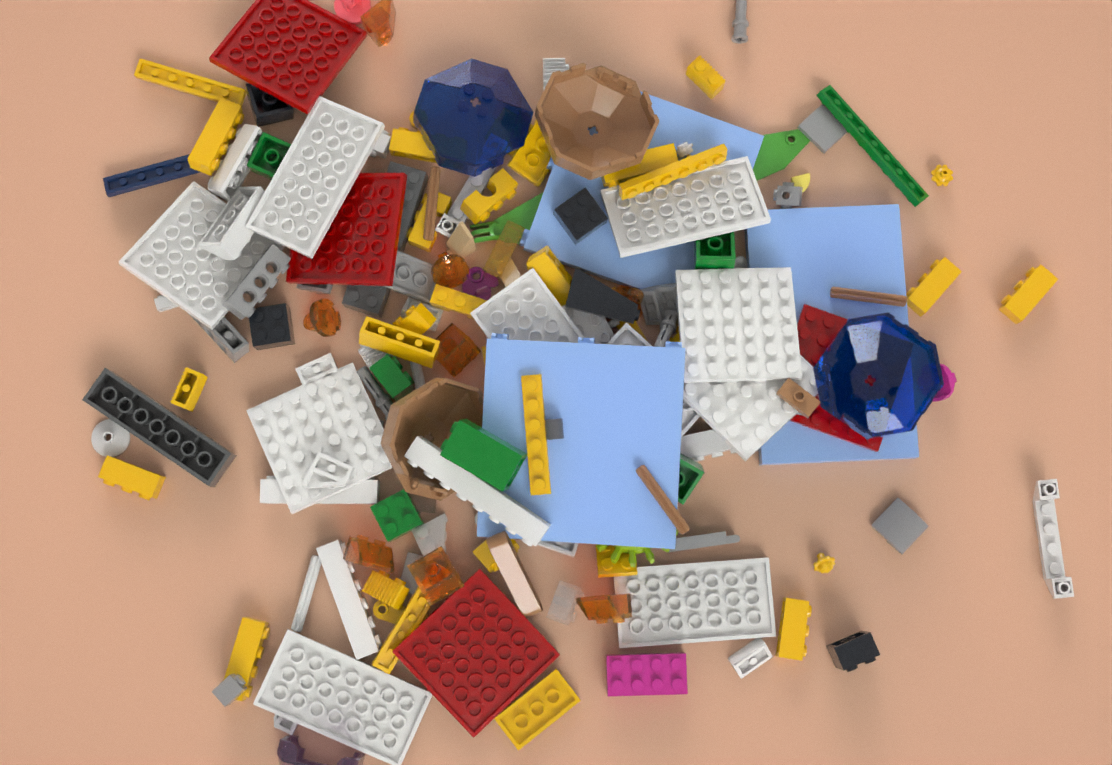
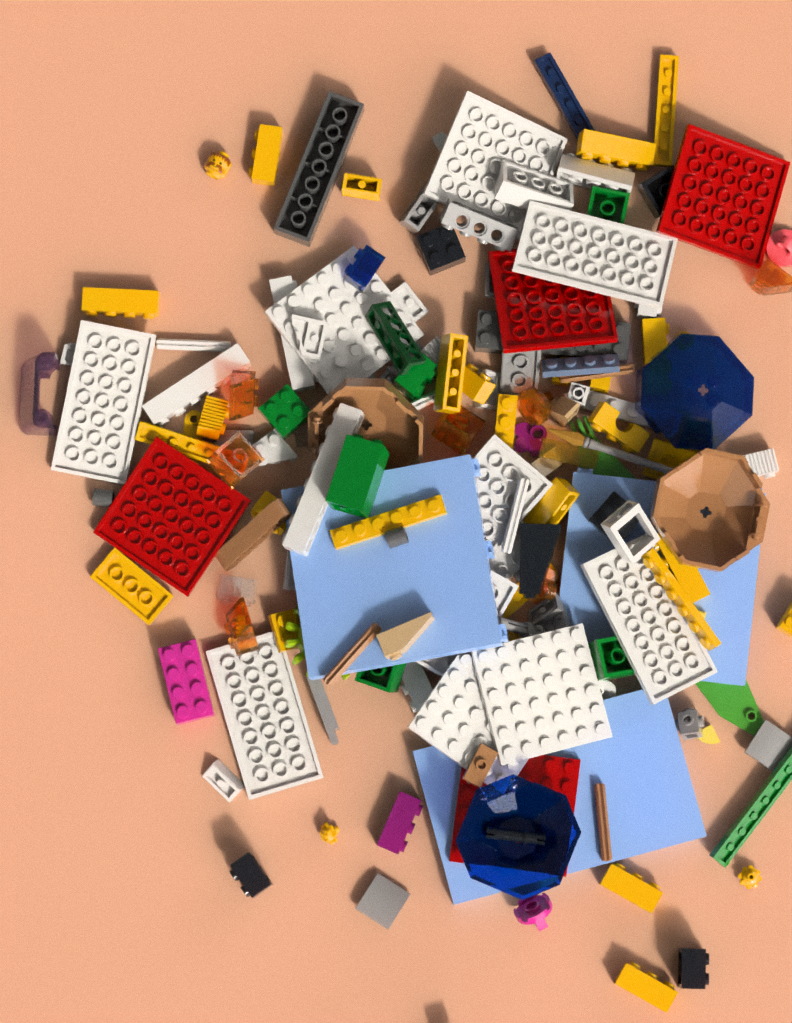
camera: 80 degrees right, 0 degrees up
white dish [91,419,130,457] -> none
light grey brick [212,674,247,707] -> none
clear orange tile [303,298,341,337] -> none
white plate [676,142,693,158] -> none
yellow brick [776,597,812,661] -> none
none -> dark grey beam [92,488,114,507]
none -> yellow head [204,151,232,180]
none -> clear blue brick [343,245,386,292]
none -> dark green fence [365,301,426,376]
none -> tan slope [376,612,435,661]
none -> magenta brick [377,791,423,855]
none -> black pin [486,826,546,846]
none -> white axle [501,478,529,554]
none -> sand blue plate [542,354,620,378]
none -> light grey piece [548,428,674,474]
none -> white window [600,500,660,563]
none -> black brick [678,948,709,989]

